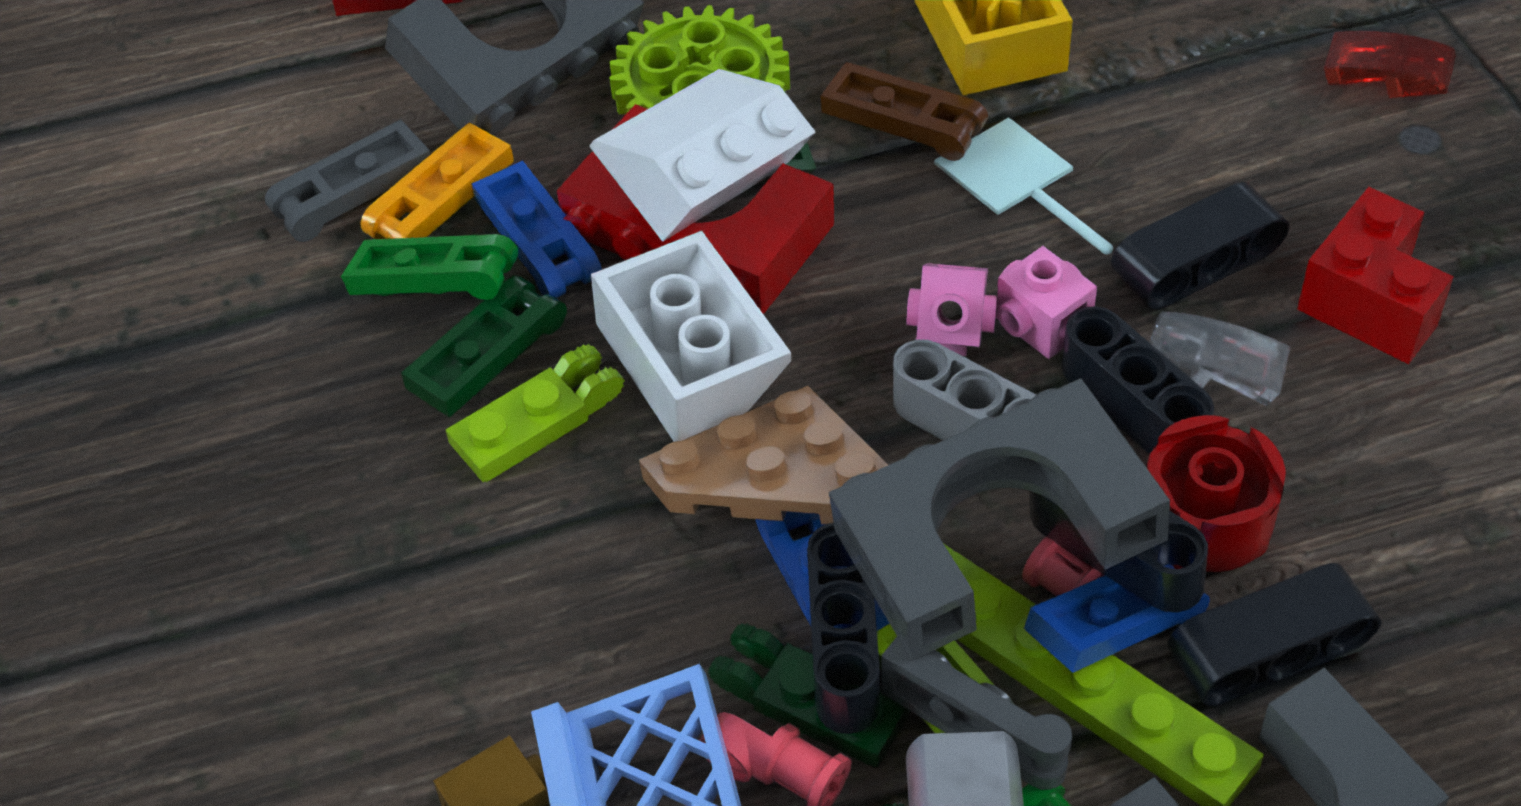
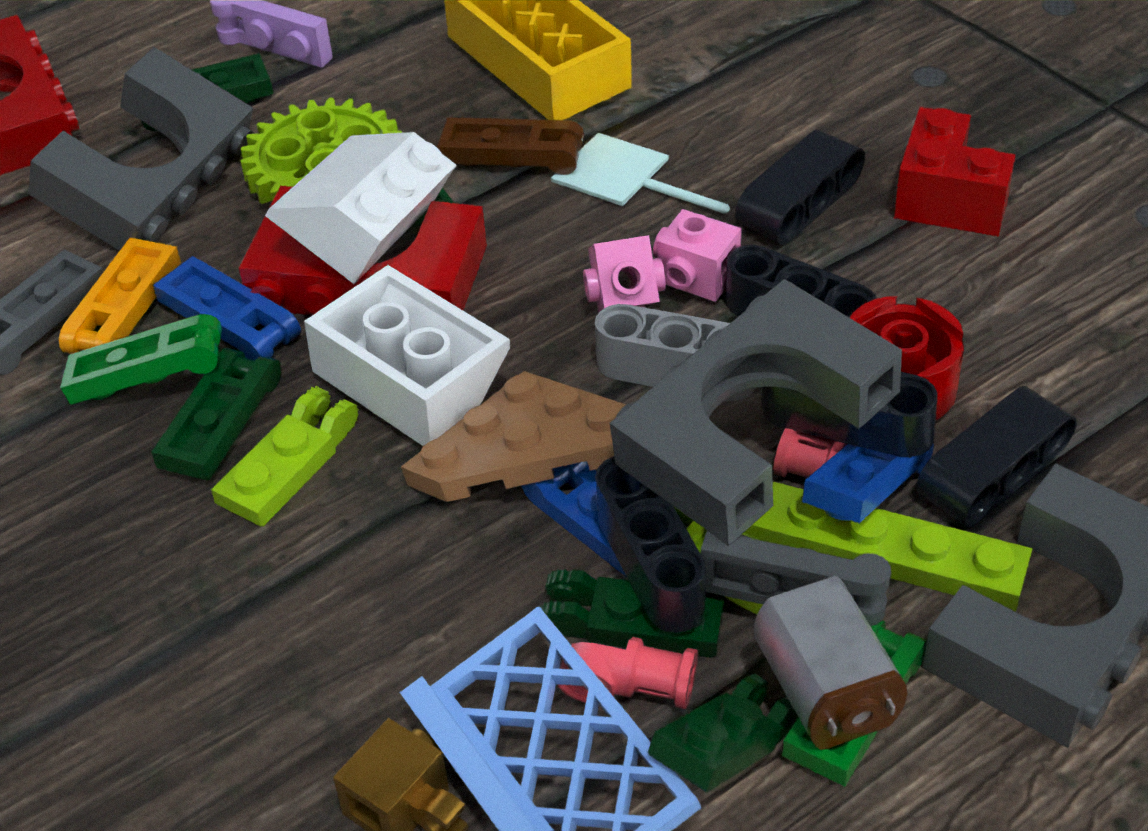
camera: 20 degrees left, 5 degrees down
clear slope [1149,311,1290,406] -> none
clear red slope [1324,31,1456,98] -> none

